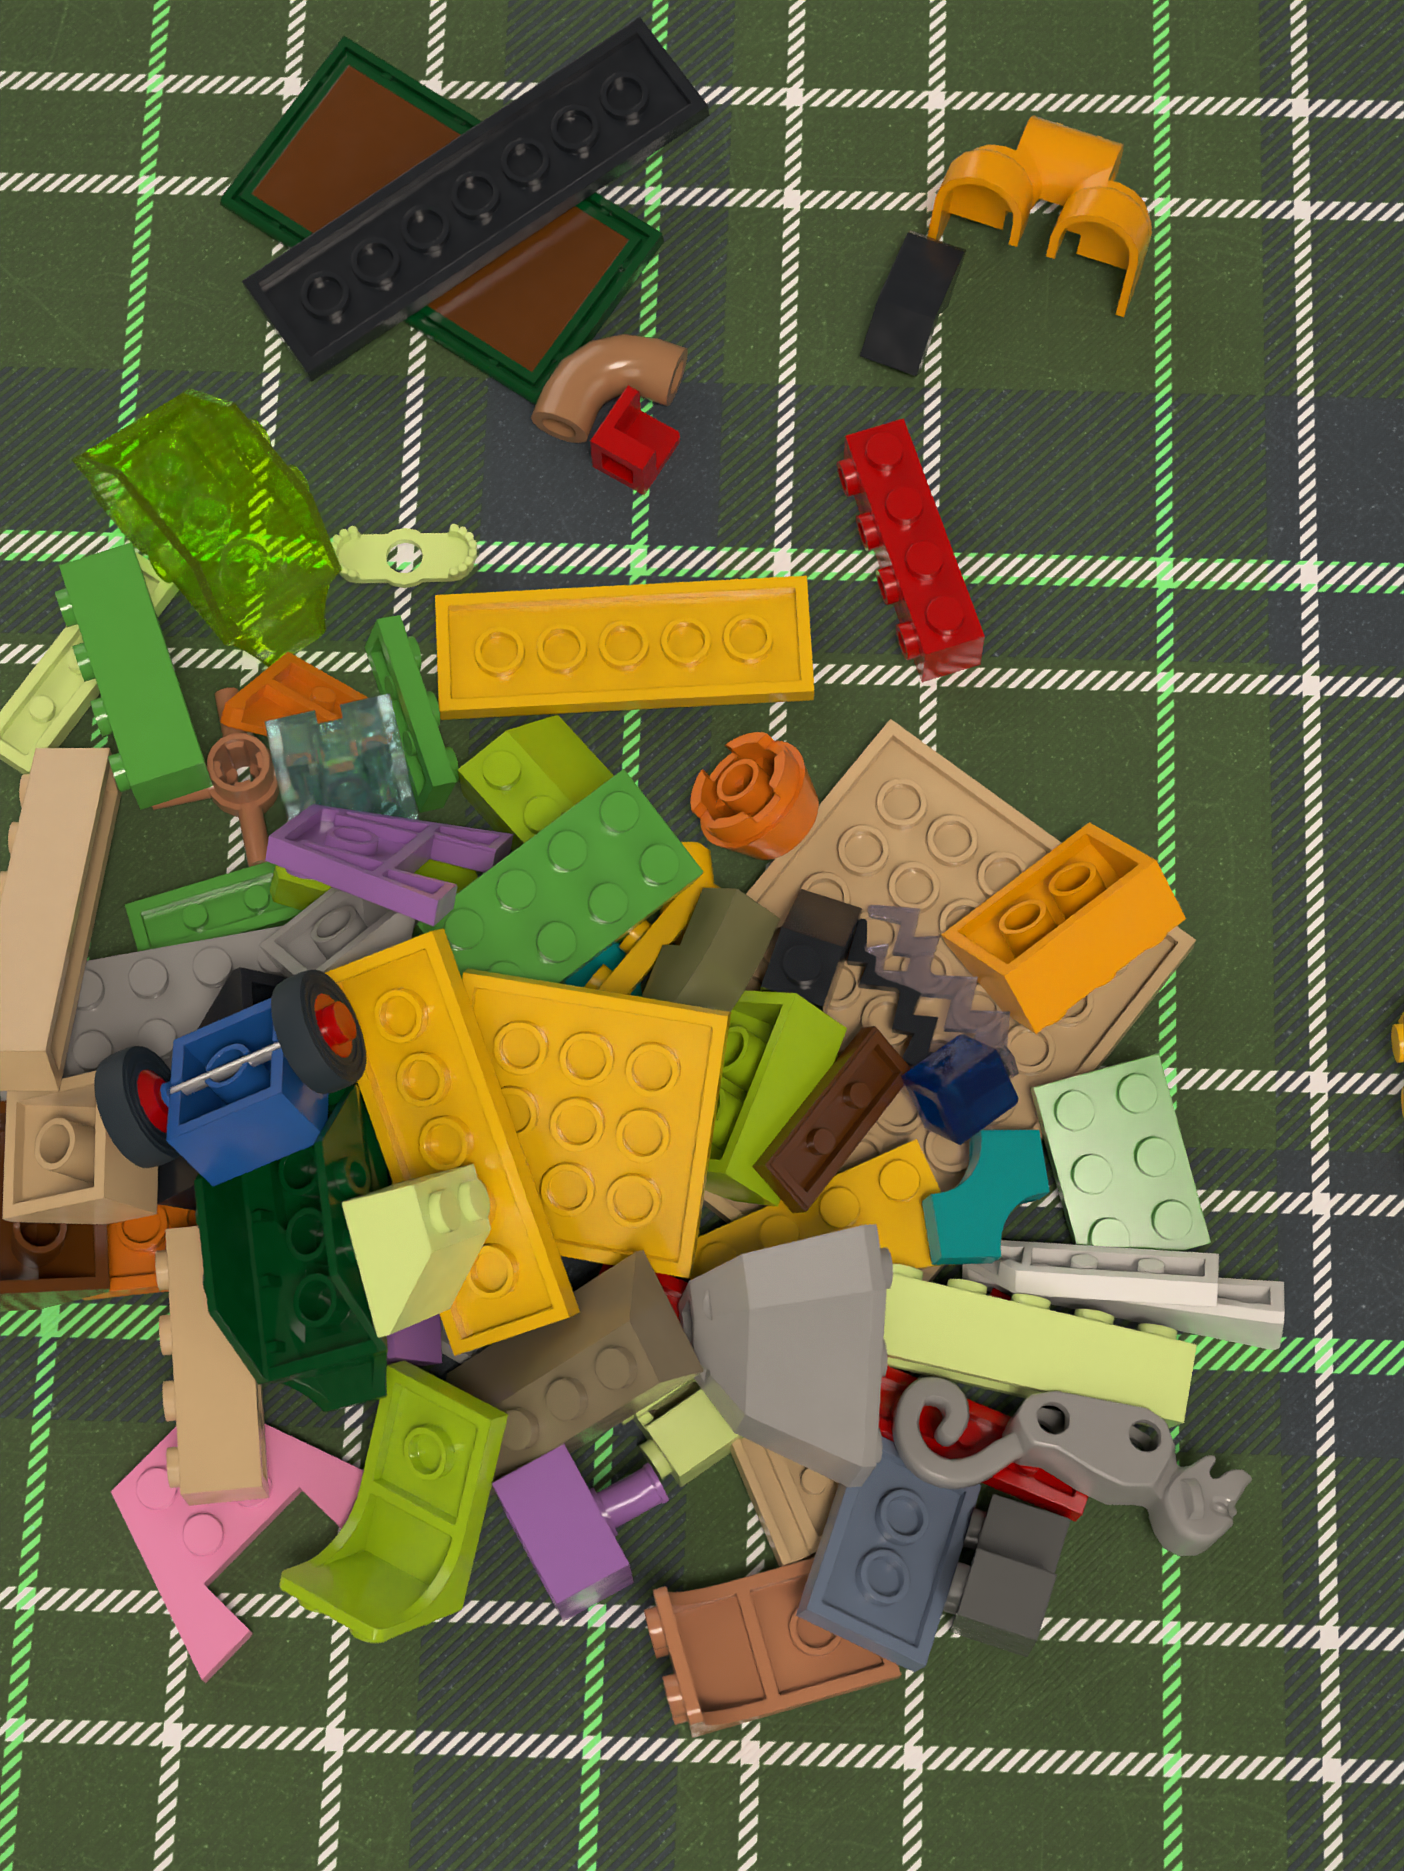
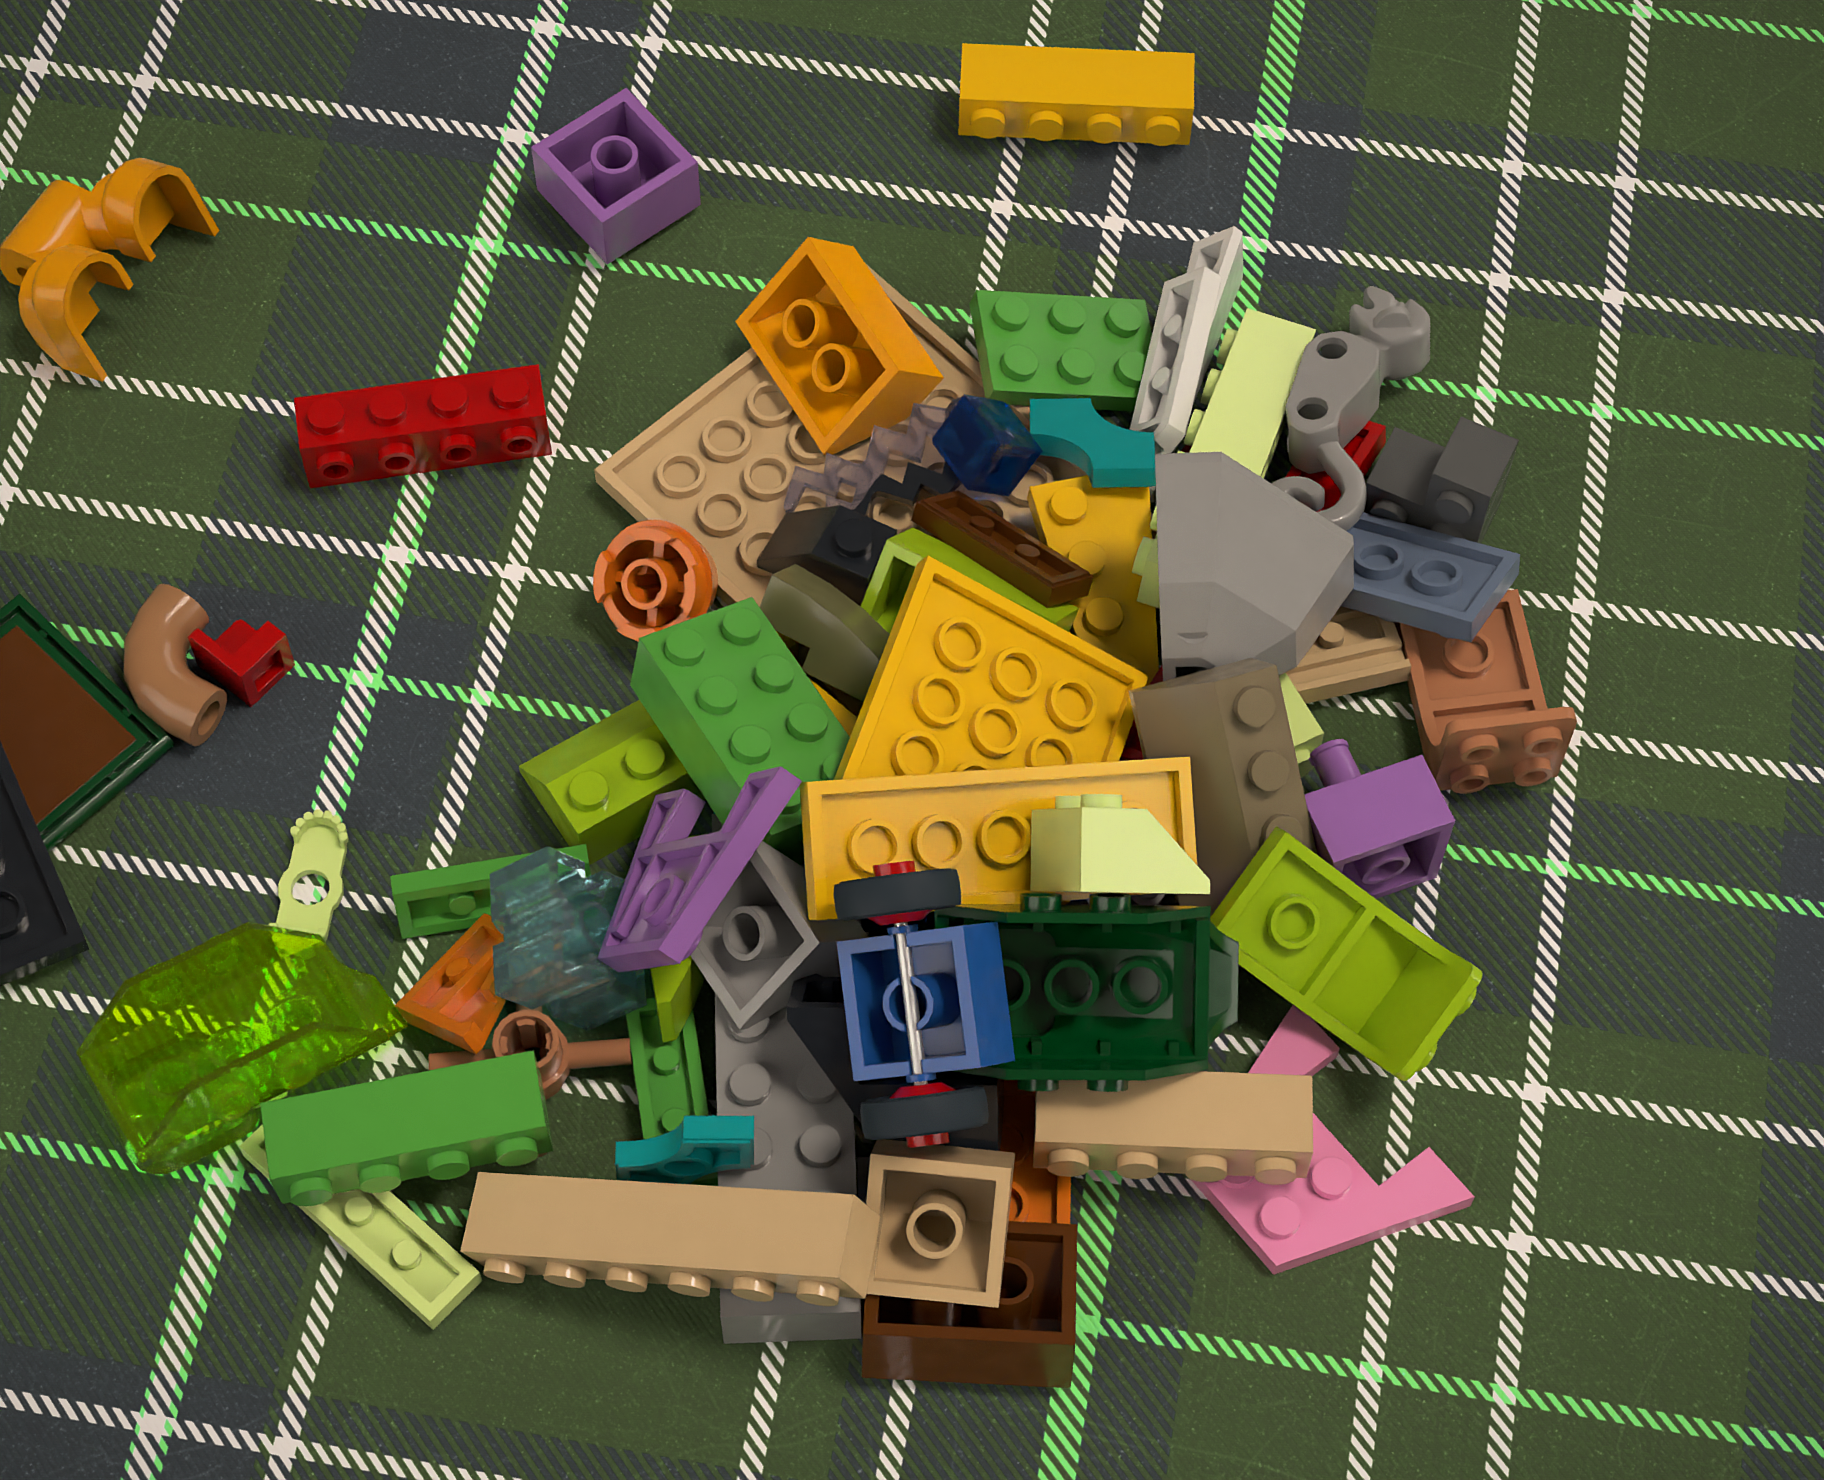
camera: 85 degrees left, 10 degrees down
yellow plate [435,576,814,720] -> none
black slope [860,230,967,376] -> none
none -> medium lavender brick [531,88,701,265]
none -> teal tile [615,1116,754,1184]

